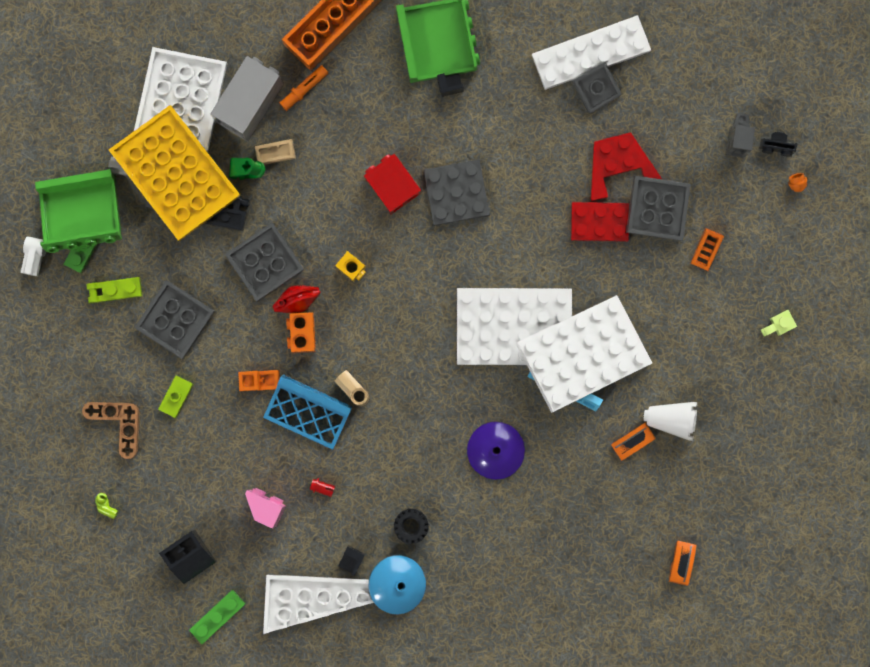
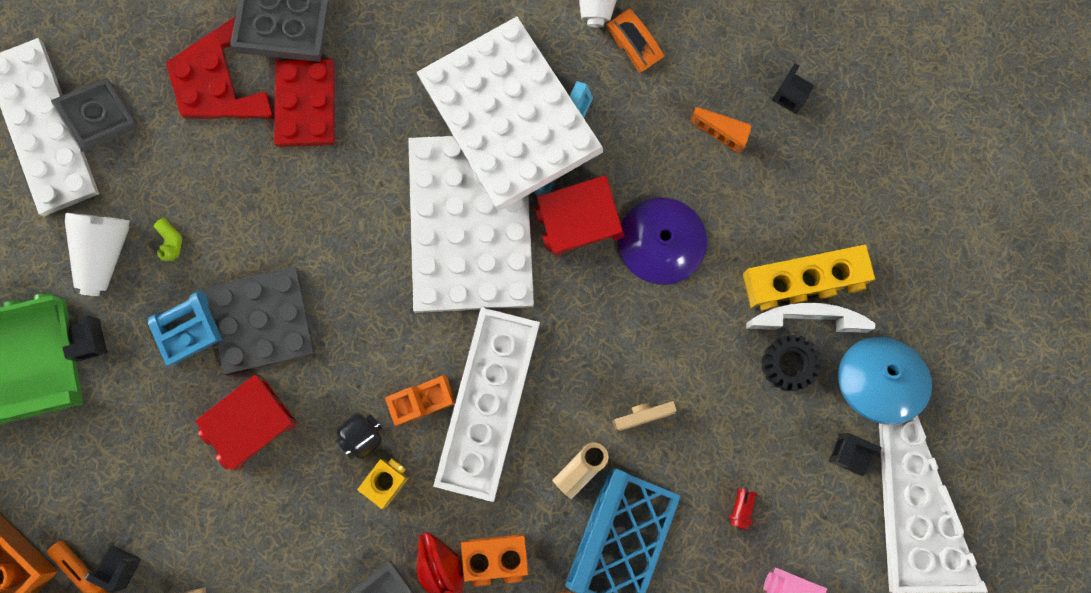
camera: 95 degrees left, 5 degrees down
none -> white cone [64,213,130,296]
none -> black panel [84,546,141,593]
none -> dark azure plate [148,290,222,366]
none -> lime arm [154,218,182,261]
none -> black head [335,413,382,459]
none -> orange slope [385,375,456,426]
none -> white plate [433,307,540,502]
none -> red panel [535,175,625,258]
none -> tan plate [612,401,677,432]
none -> orange slope [690,107,752,154]
none -> yellow brick [743,244,875,311]
none -> white slope [746,303,875,333]
none -> black panel [772,63,814,115]

